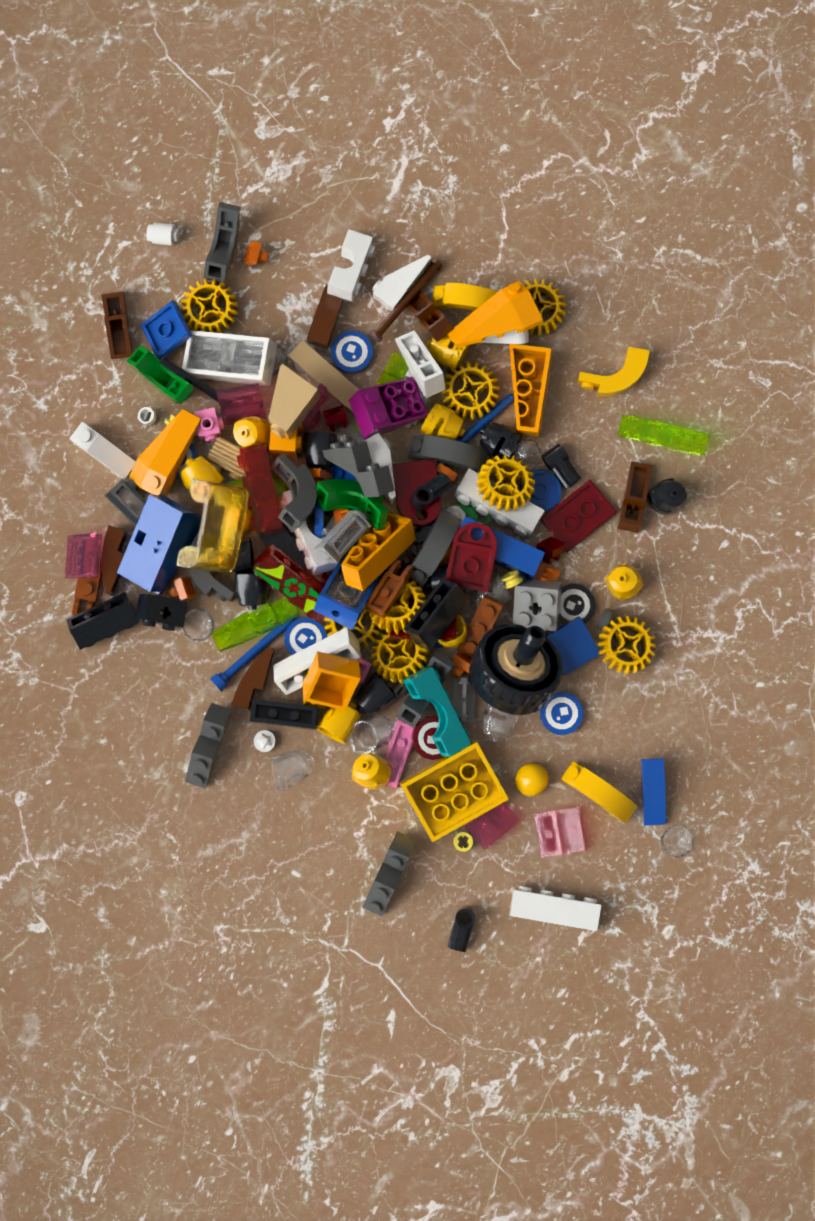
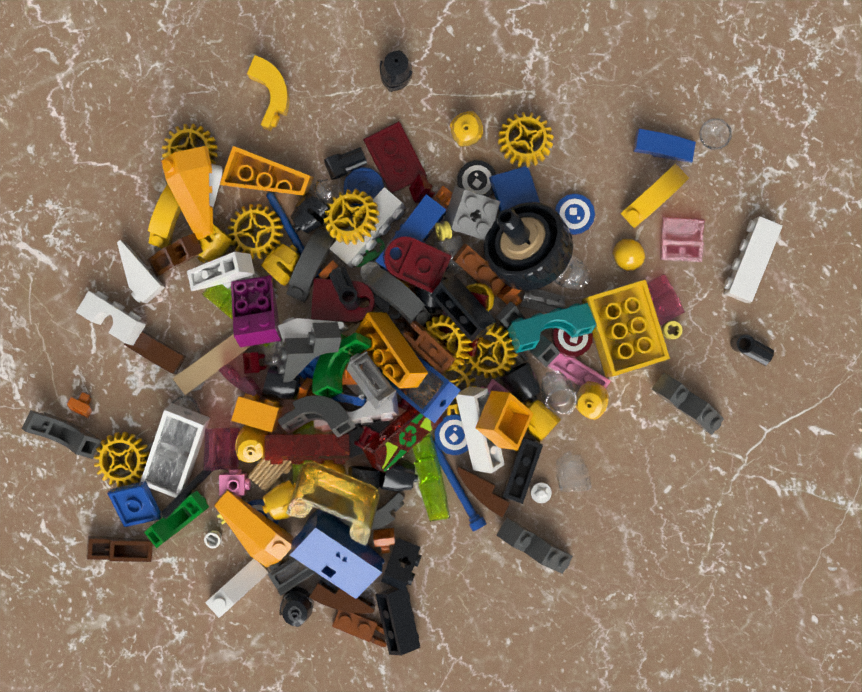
camera: 80 degrees left, 5 degrees up
clear pink slope [65,534,102,579] -> none
white brick [146,222,179,246] -> none
clear hair [183,608,215,642] -> none
tan slope [269,364,320,439] -> none
blue tile [330,330,373,374] -> none
reddish brown bar [370,259,443,342] -> none
dark grey tile [597,608,614,631] -> none
clear neon green slope [617,414,710,456] -> none
reddish brown slope [617,461,653,533] -> none
none -> black helmet [279,586,314,627]
none -> dark red bush [354,425,380,452]

